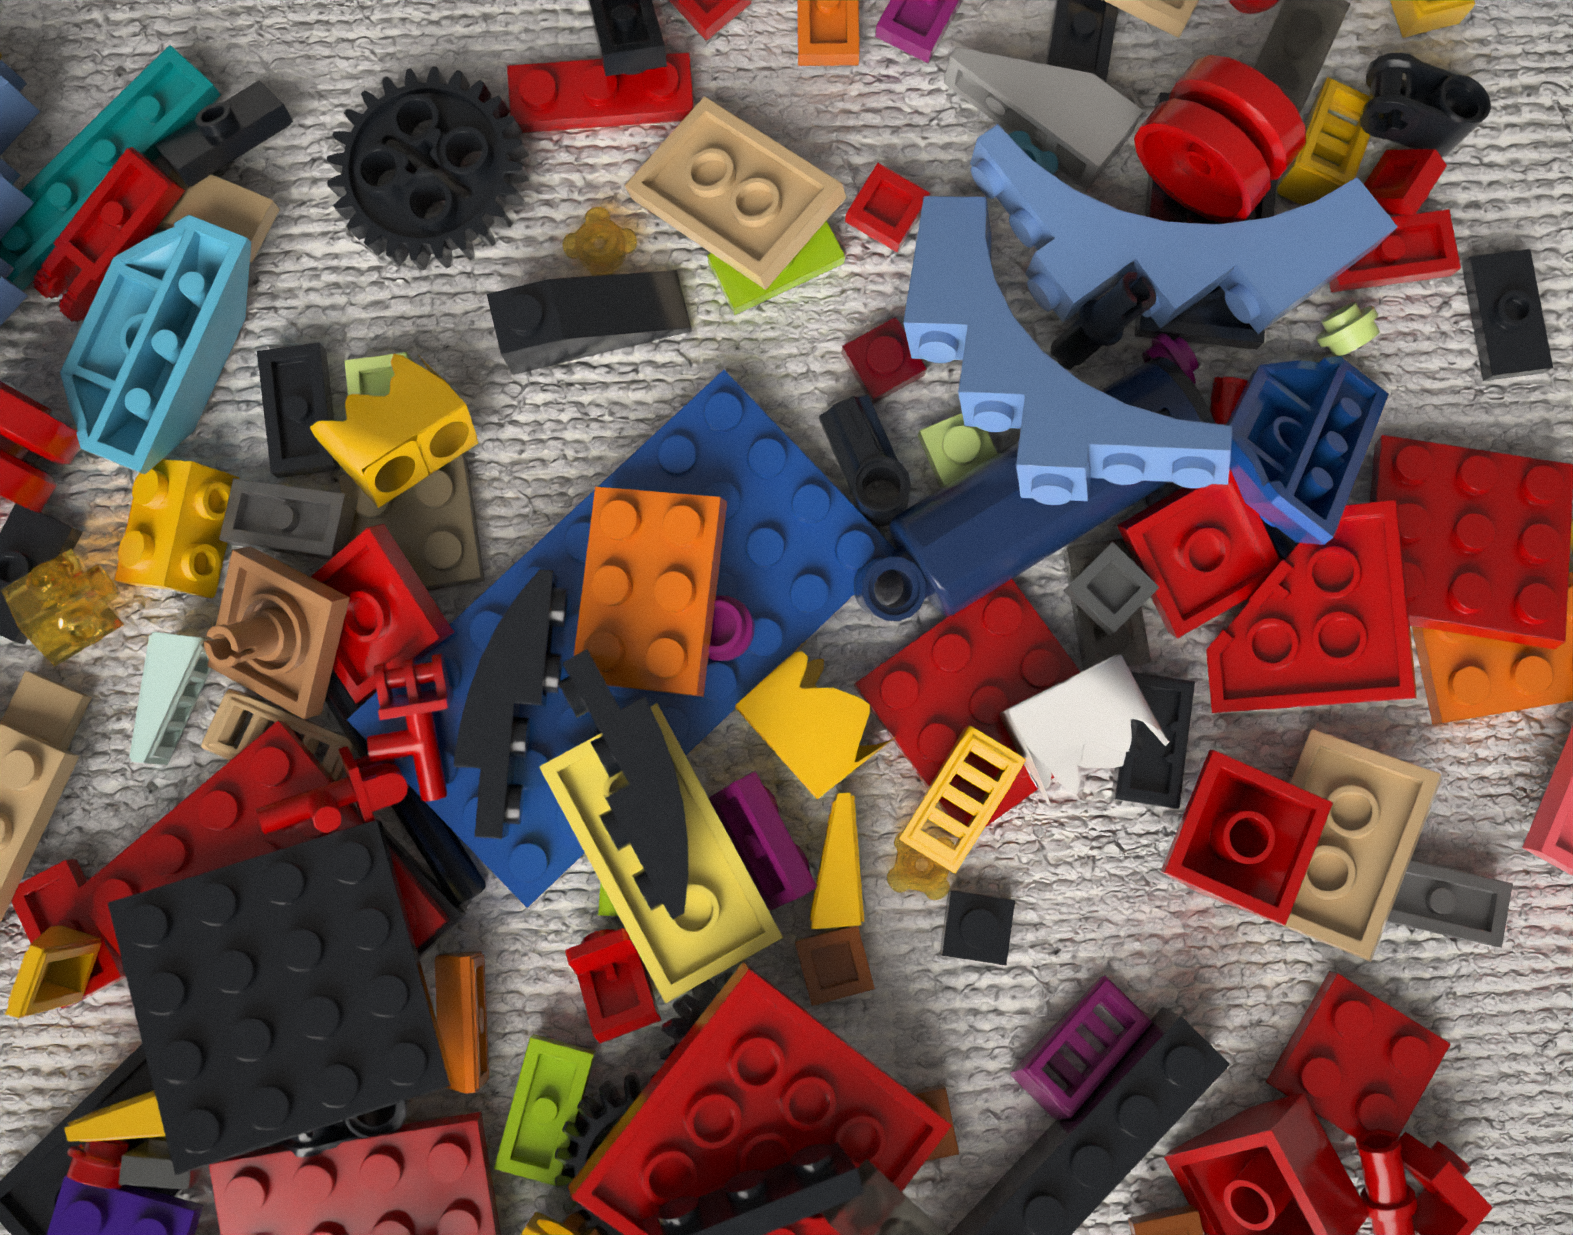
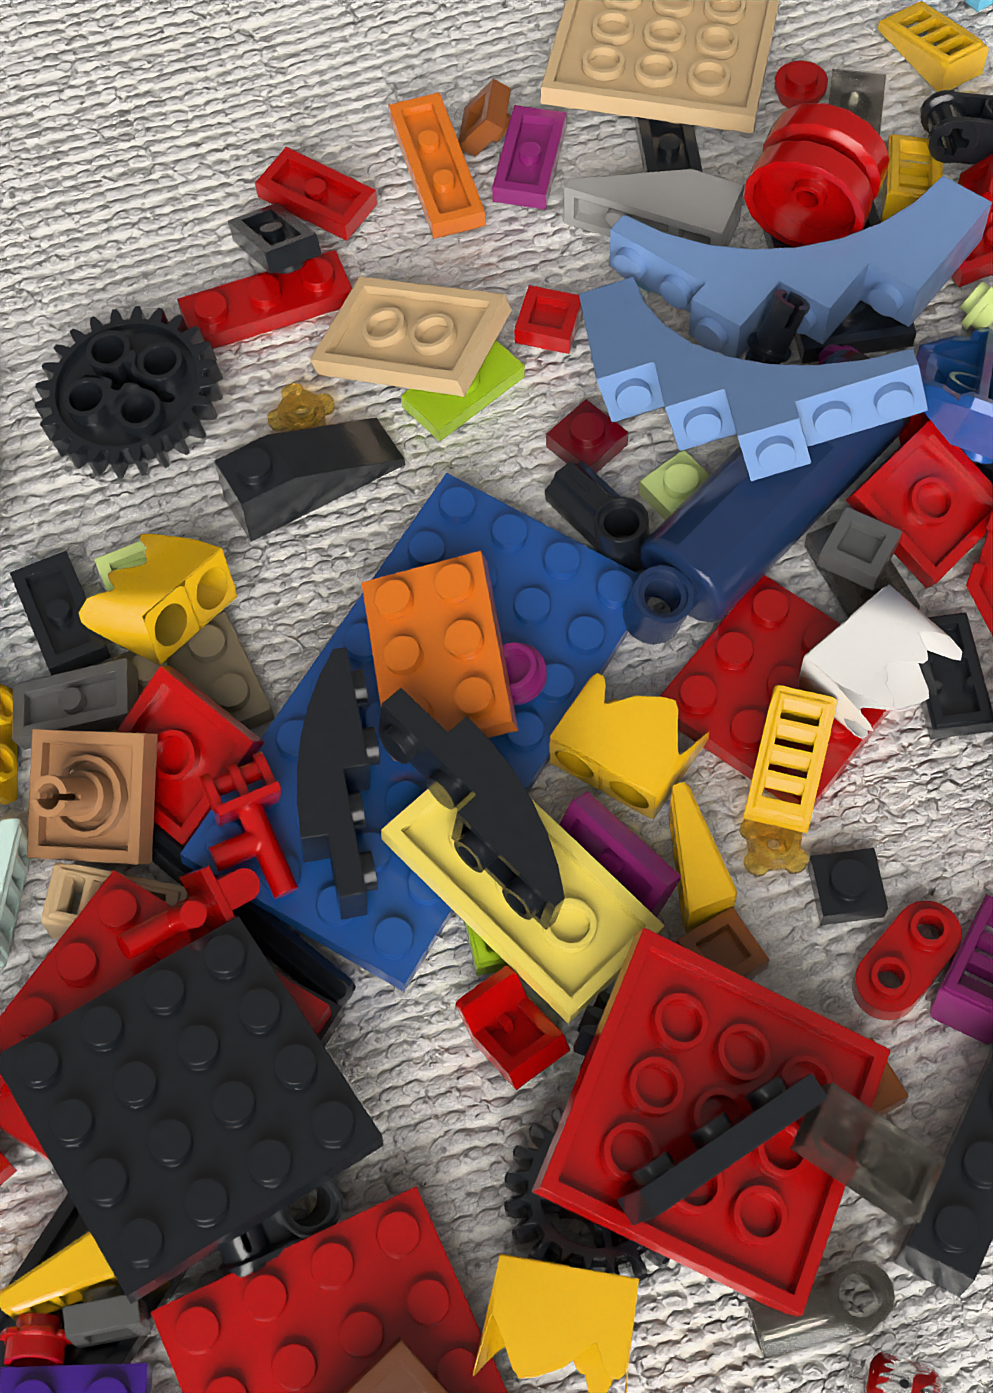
camera: 10 degrees left, 20 degrees down
orange slope [435,951,489,1094] -> none
lime plate [494,1034,596,1186] -> none
none -> red plate [852,901,962,1021]

